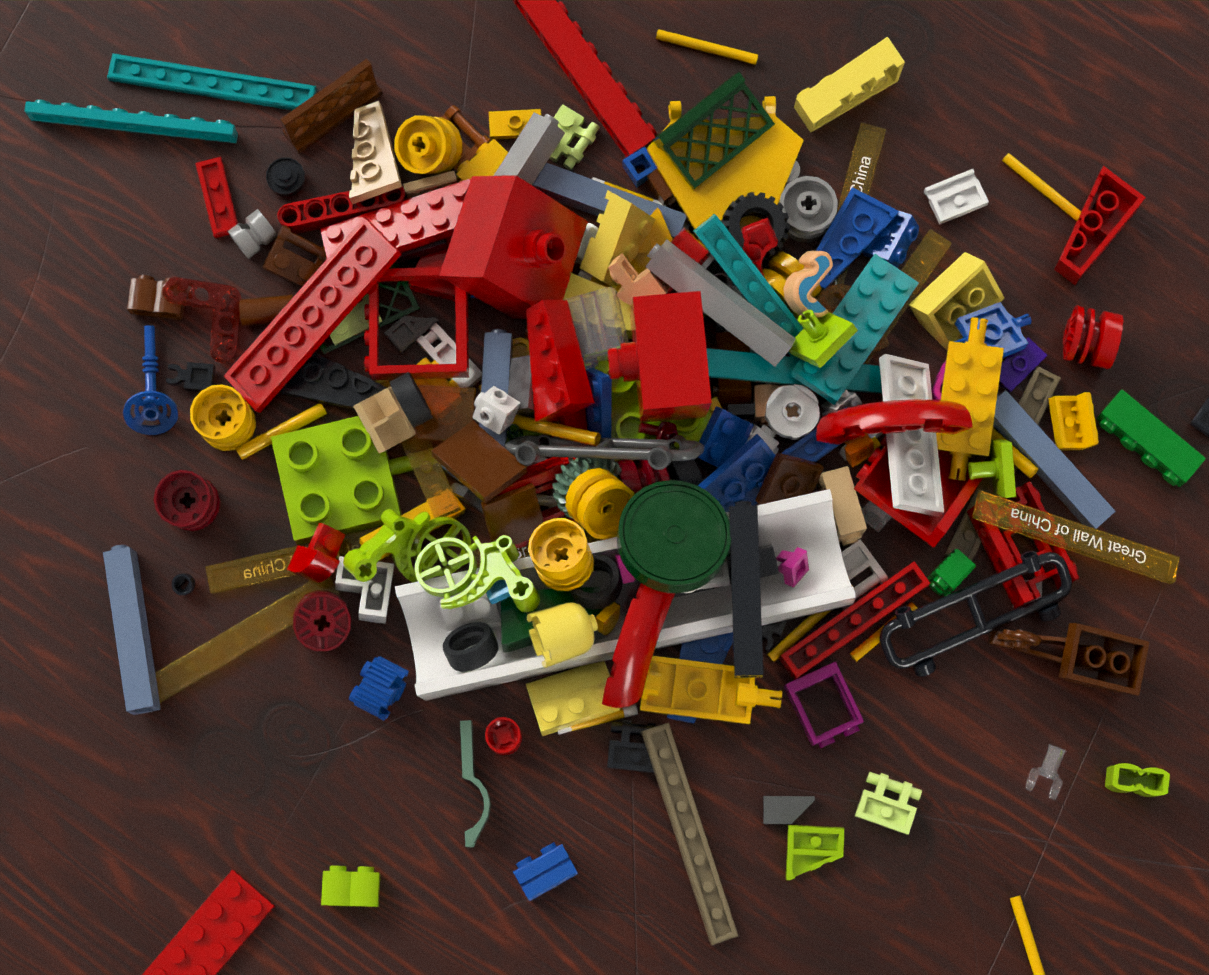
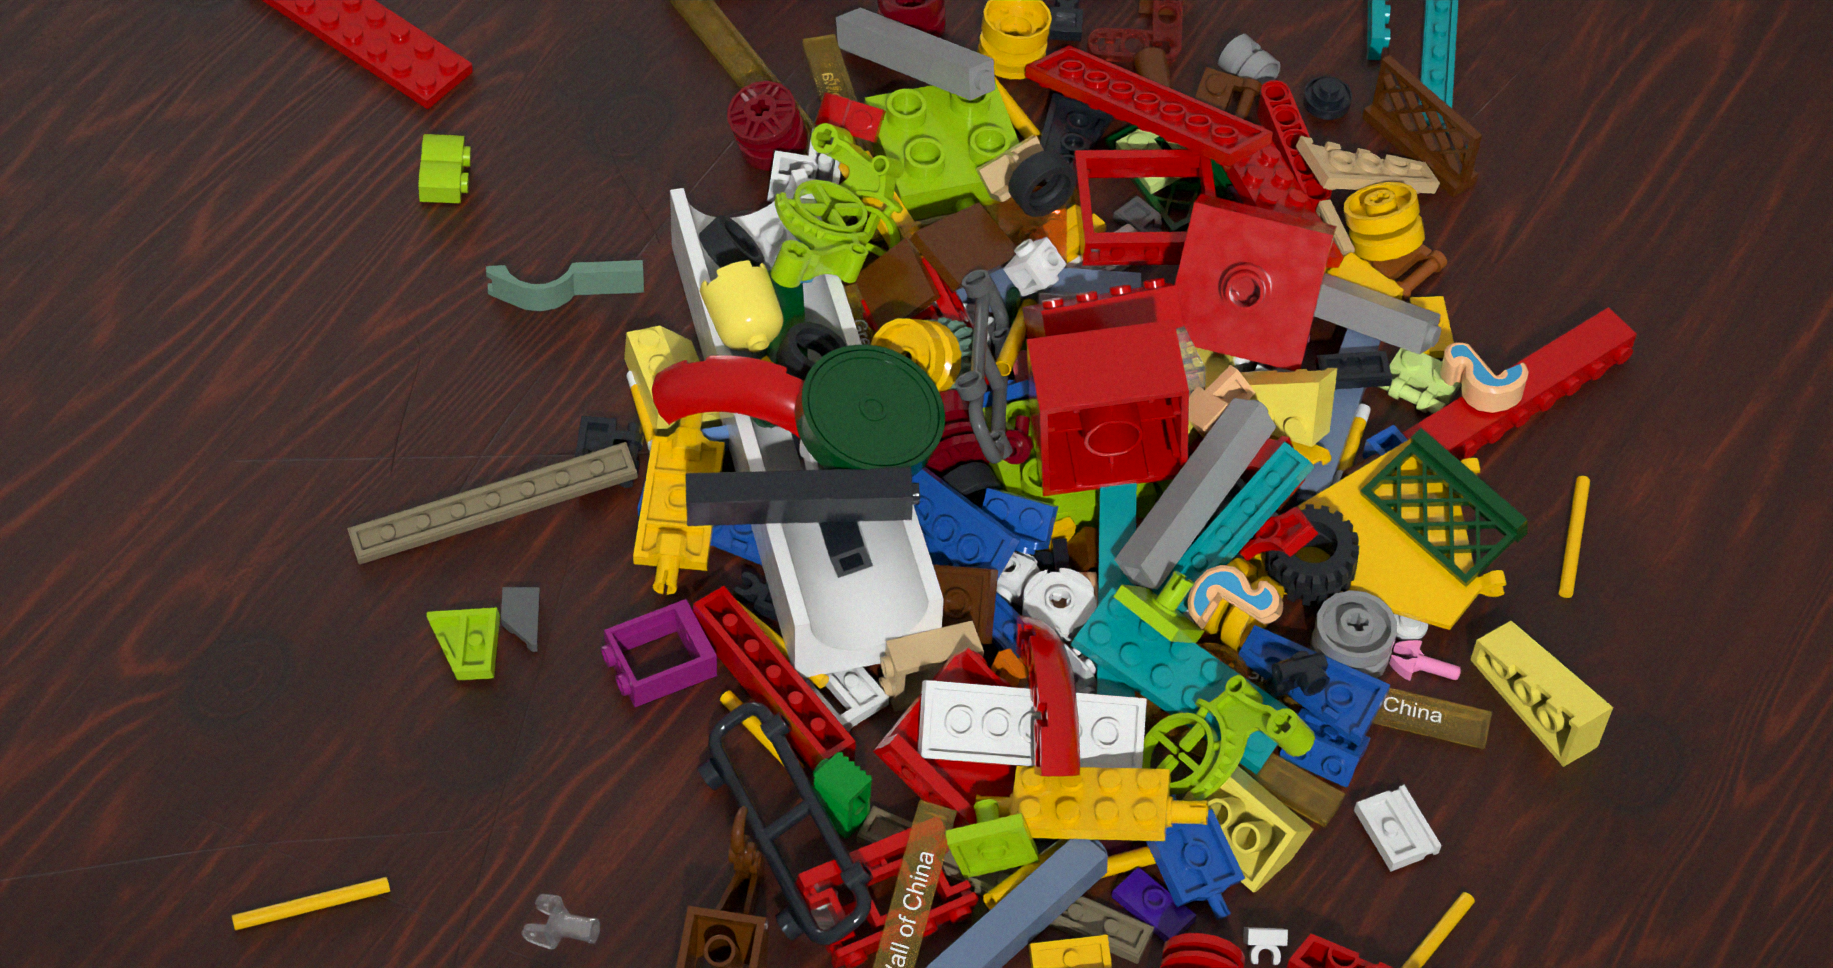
camera: 85 degrees right, 25 degrees down
black hinge [172,573,196,595] -> none
red tile [195,156,238,238] -> none
blue brick [349,656,409,720] -> none
red wheel [485,717,522,756] -> none
blue brick [513,842,578,901] -> none
yellow wheel [528,518,594,591] -> none
dark pink tile [776,547,809,587] -> none
yellowish green plate [855,772,922,835] -> none
none -> light grey brick [836,8,995,100]
none -> lime piece [1142,675,1315,801]
none -> white tile [1243,927,1288,965]
none -> black plate [1266,651,1330,698]
none -> black plate [1315,351,1393,390]
none -> bright pink bar [1389,640,1461,681]
none -> light nougat animal [1440,342,1529,413]

